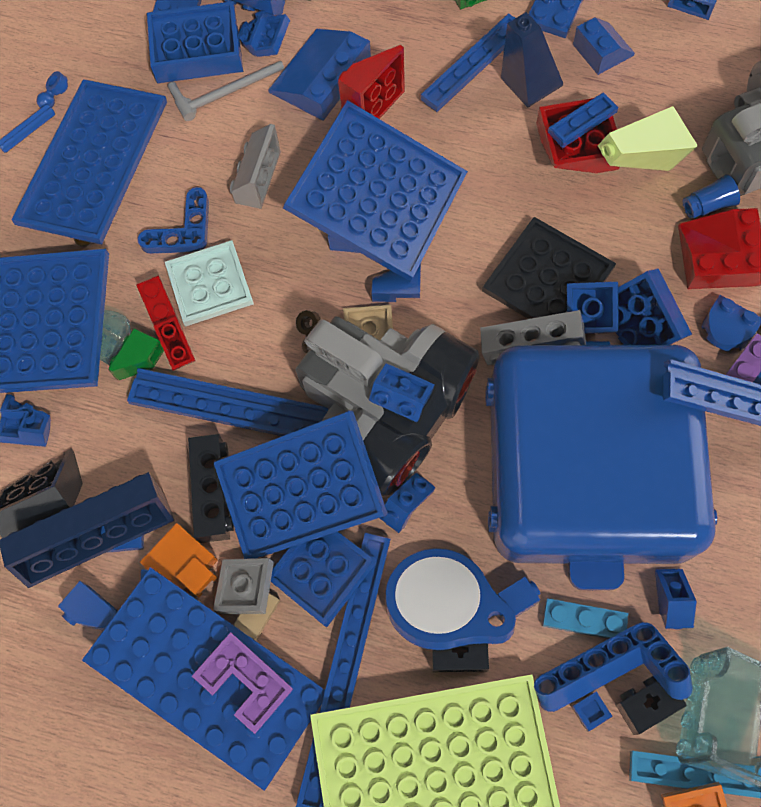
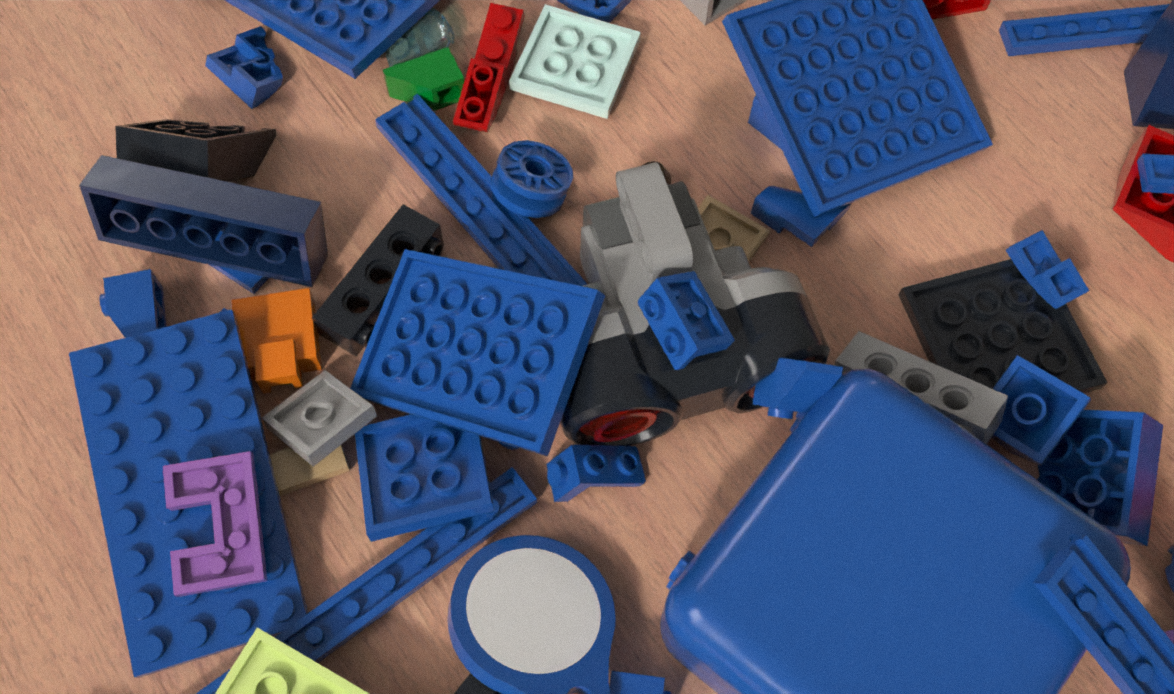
camera: 30 degrees right, 5 degrees down
none -> blue wheel [491,140,573,218]
none -> blue slope [753,358,843,419]
none -> blue slope [1006,230,1089,309]

